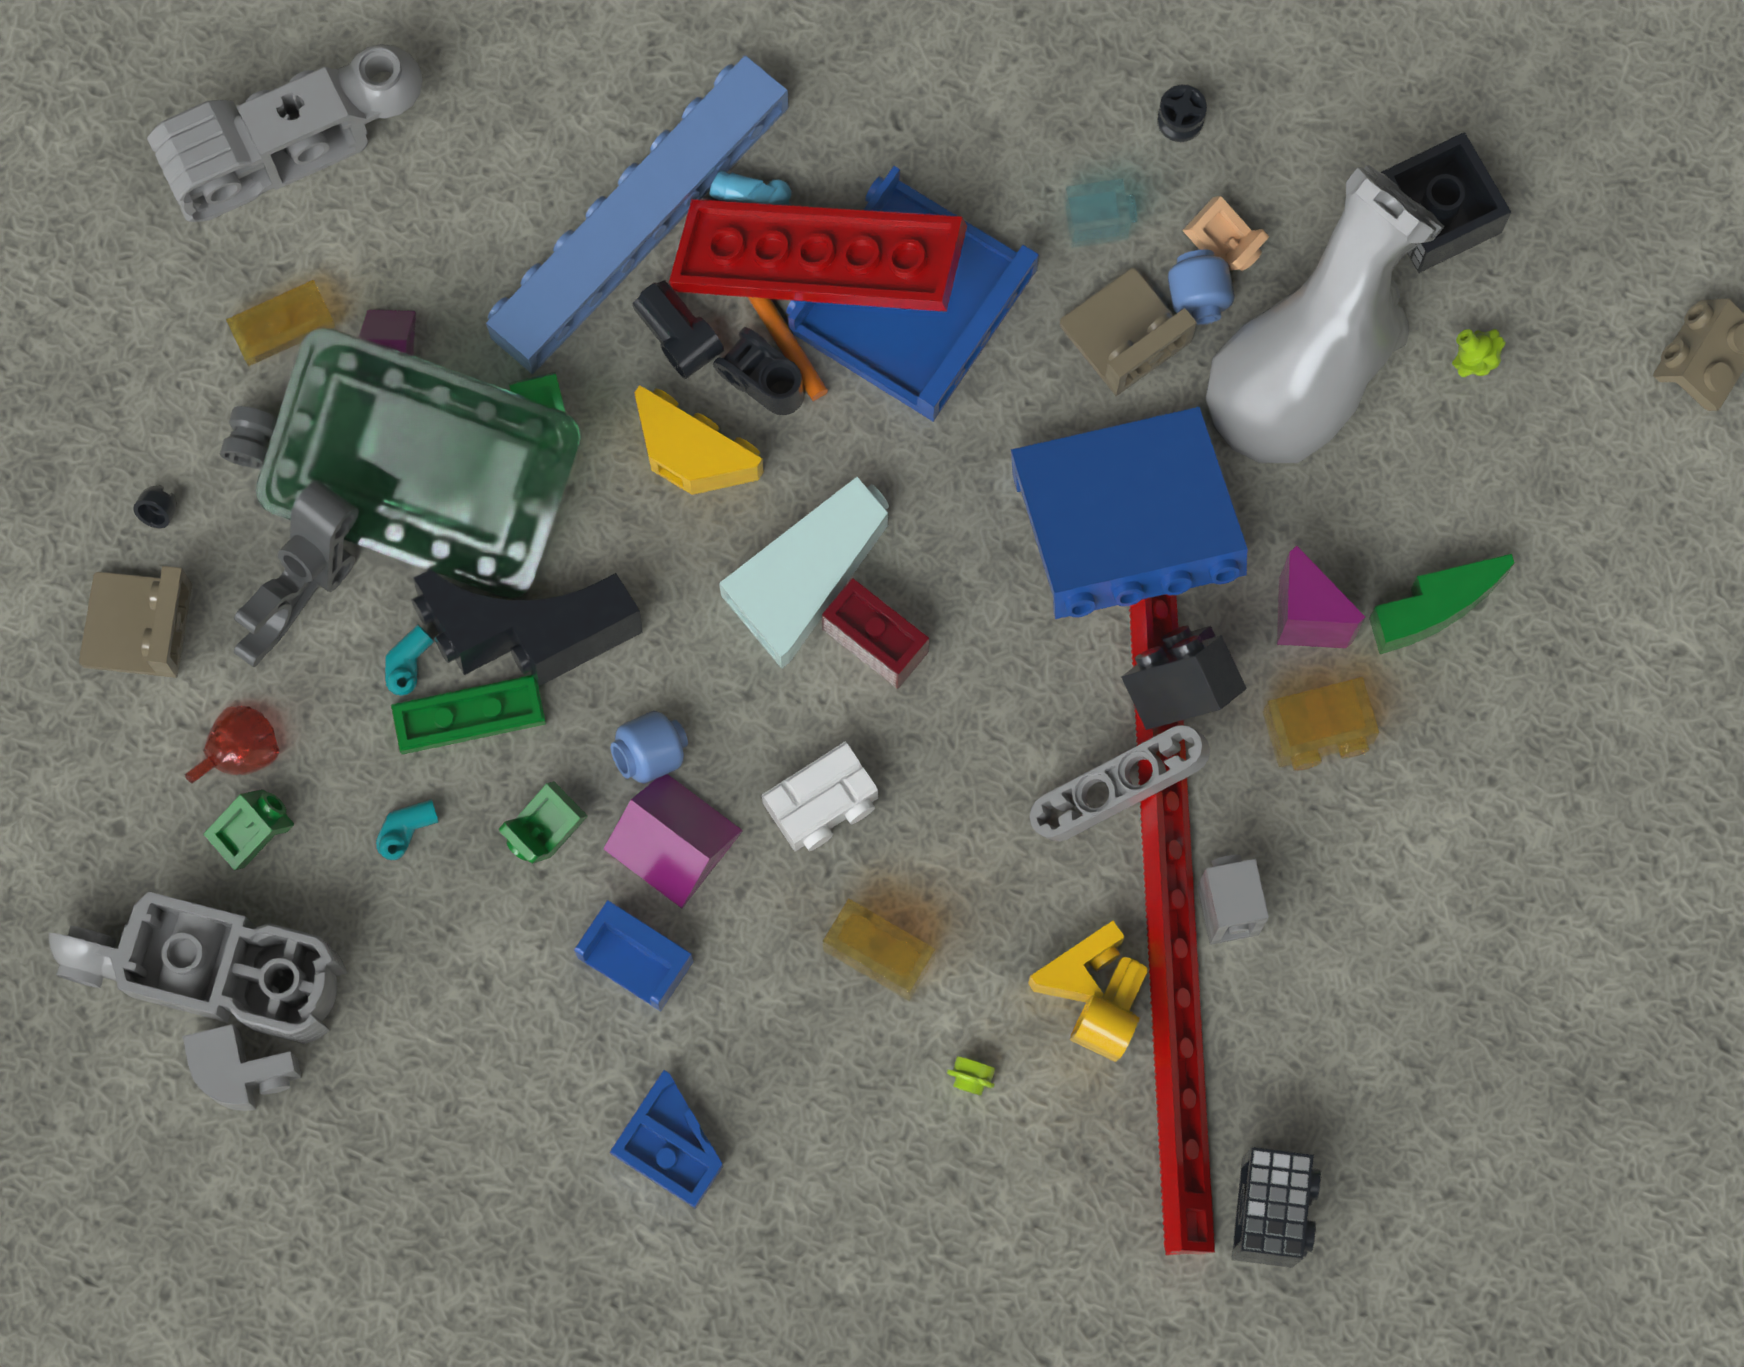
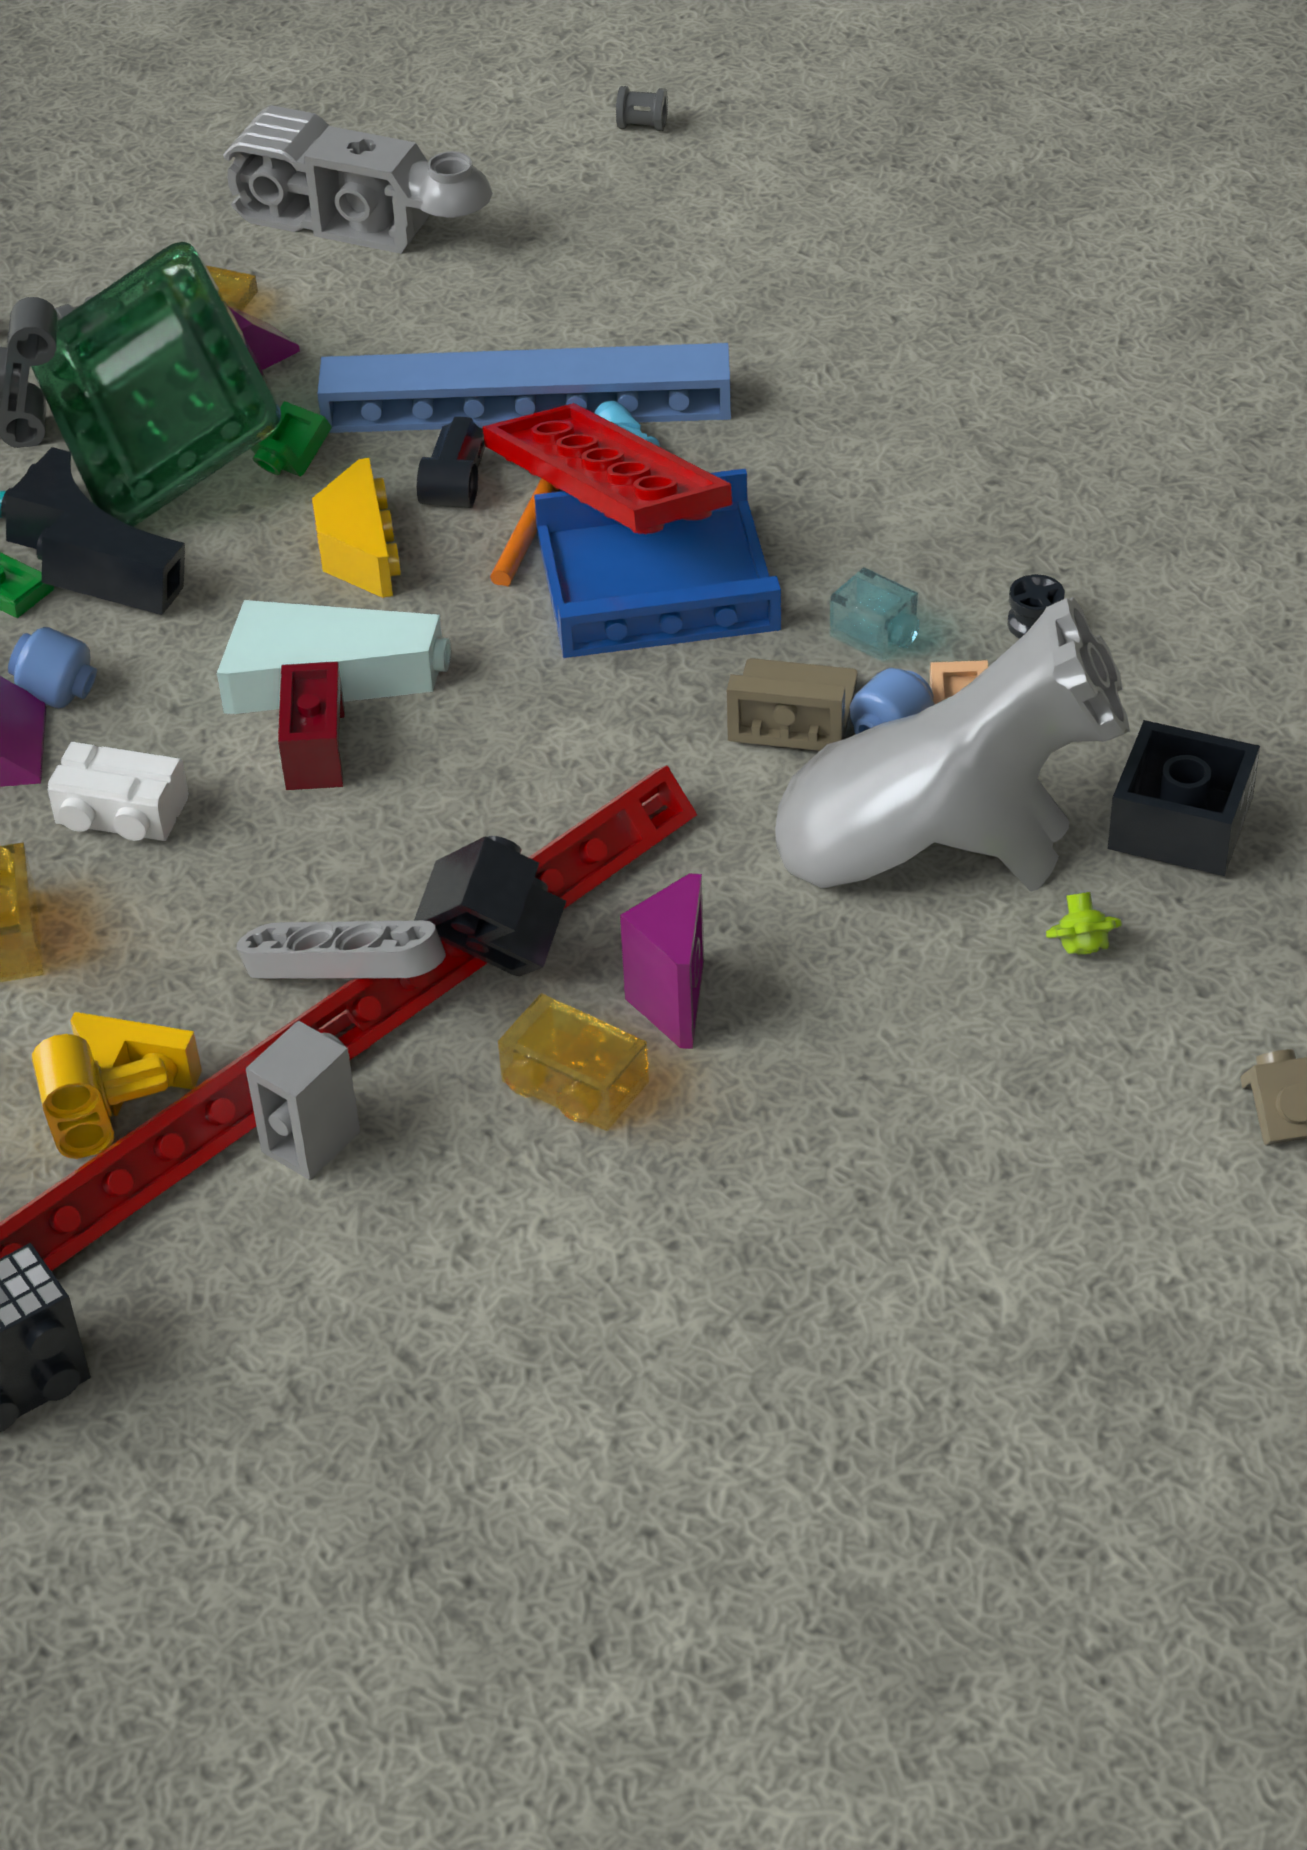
camera: 50 degrees right, 30 degrees down
black piece [713,327,805,415] -> none
blue panel [1011,407,1248,619] -> none
green slope [1369,554,1515,655] -> none

